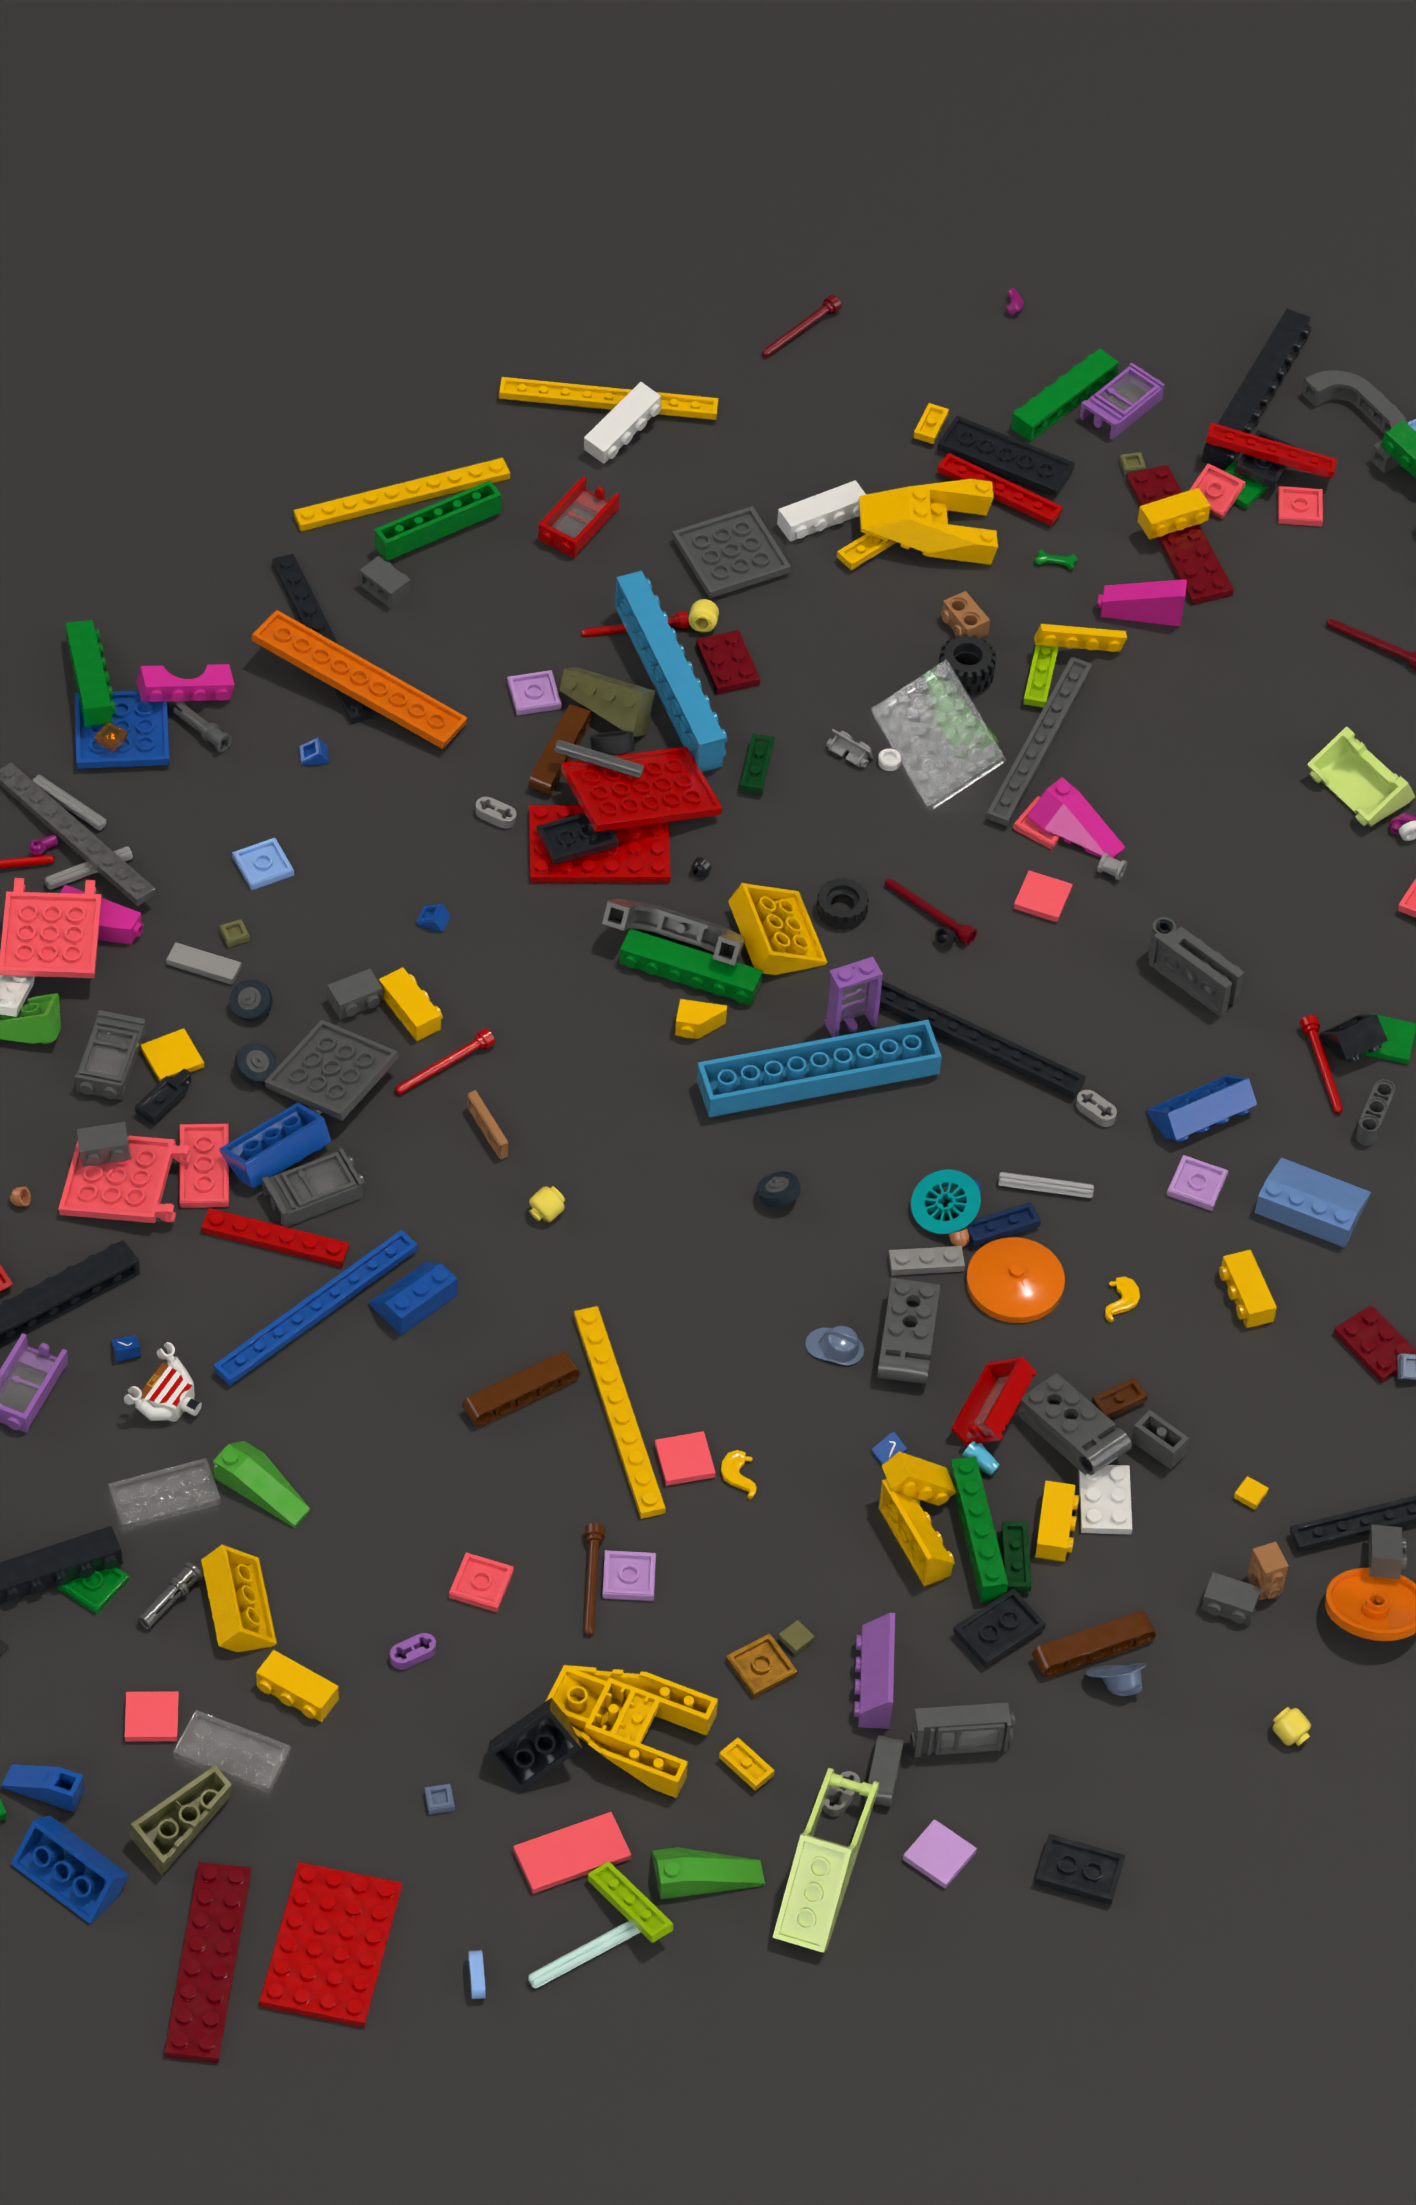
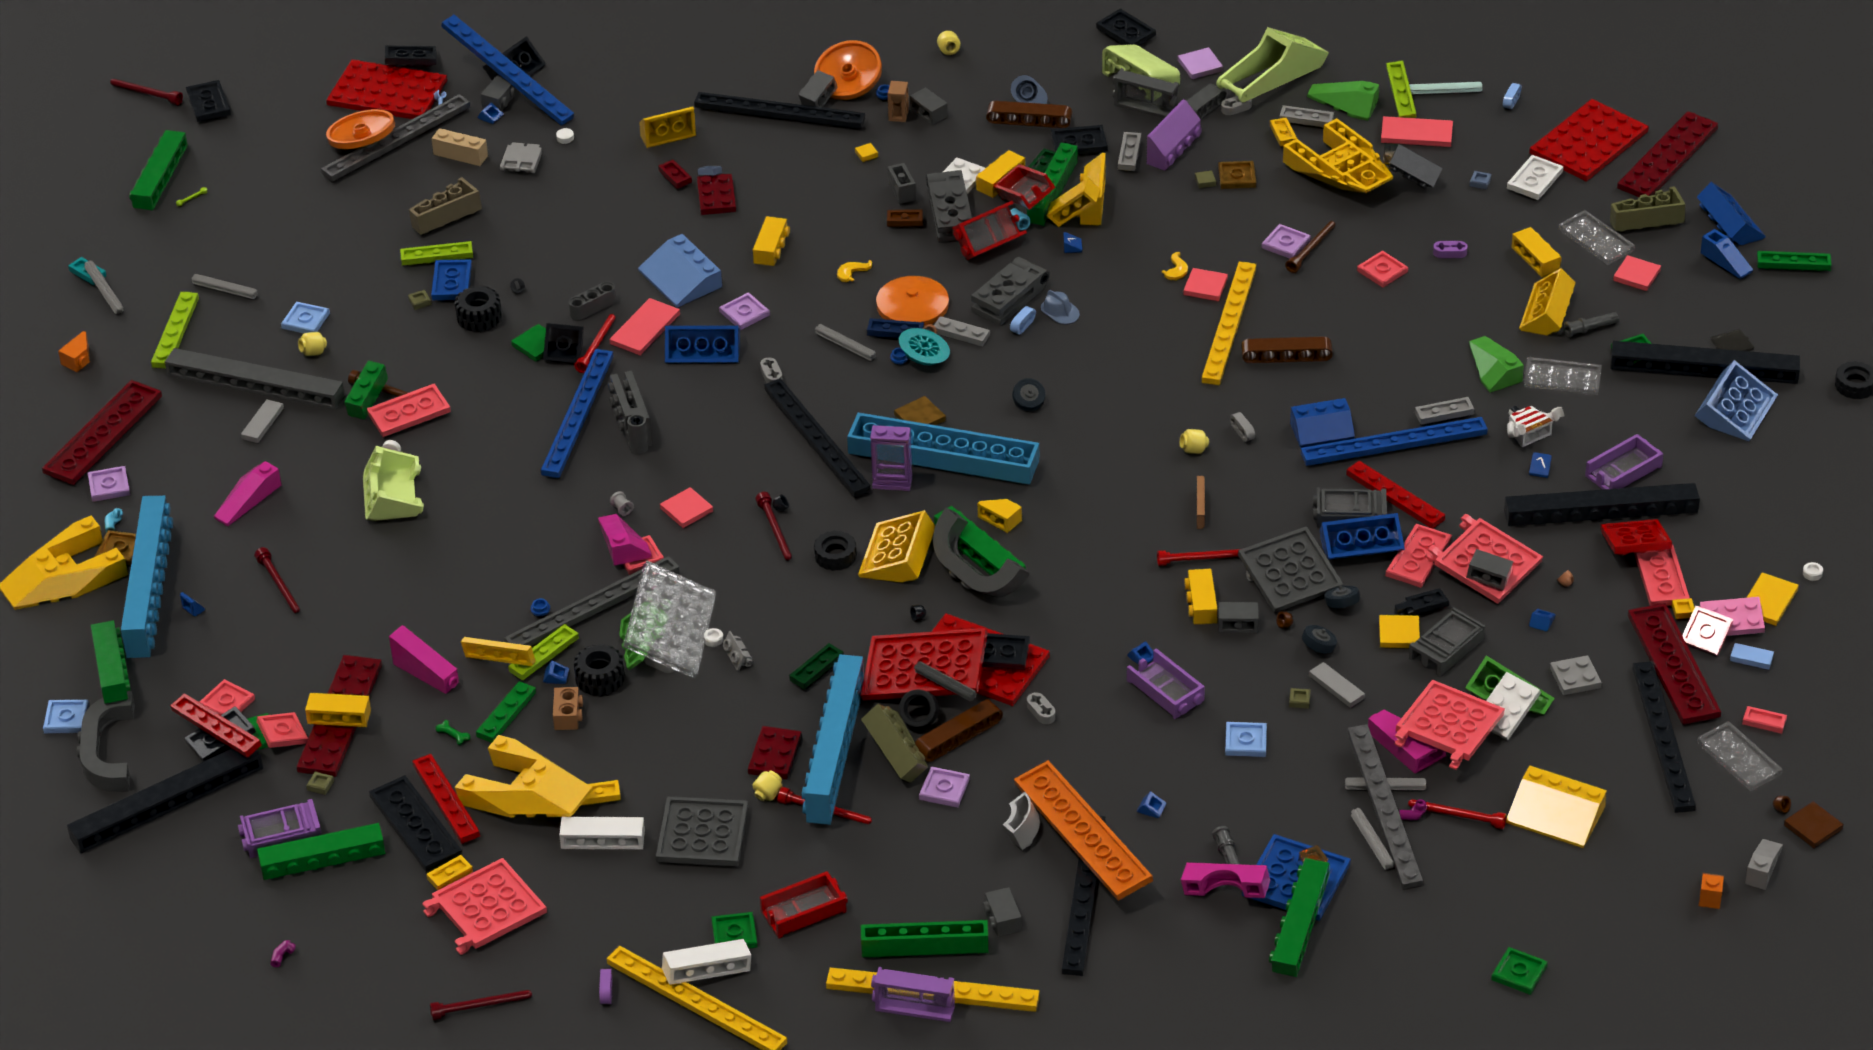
camera: 145 degrees left, 10 degrees down
none -> coral plate [422,858,547,955]
none -> green plate [476,681,536,743]
none -> blue plate [531,598,550,616]
none -> blue plate [541,349,614,478]
none -> blue slope [543,661,569,684]
none -> medium lavender beam [599,969,612,1004]
none -> coral tile [609,298,680,356]
none -> green tile [711,912,758,949]
none -> medium lavender door [871,967,955,1022]
none -> blue plate [876,84,889,100]
none -> pearl gold tile [894,396,946,425]
none -> red door [993,164,1056,210]
none -> light grey brick [1003,792,1040,850]
none -> light blue beam [1010,306,1036,335]
none -> yellowish green windscreen [1102,44,1180,101]
none -> light grey plate [1118,132,1141,171]
none -> medium lavender door [1127,648,1205,719]
none -> light grey beam [1230,412,1255,442]
none -> reddish brown hinge [1276,612,1294,628]
none -> light grey plate [1279,105,1334,128]
none -> light grey plate [1415,397,1474,425]
none -> white plate [1507,155,1563,200]
none -> blue slope [1529,609,1556,631]

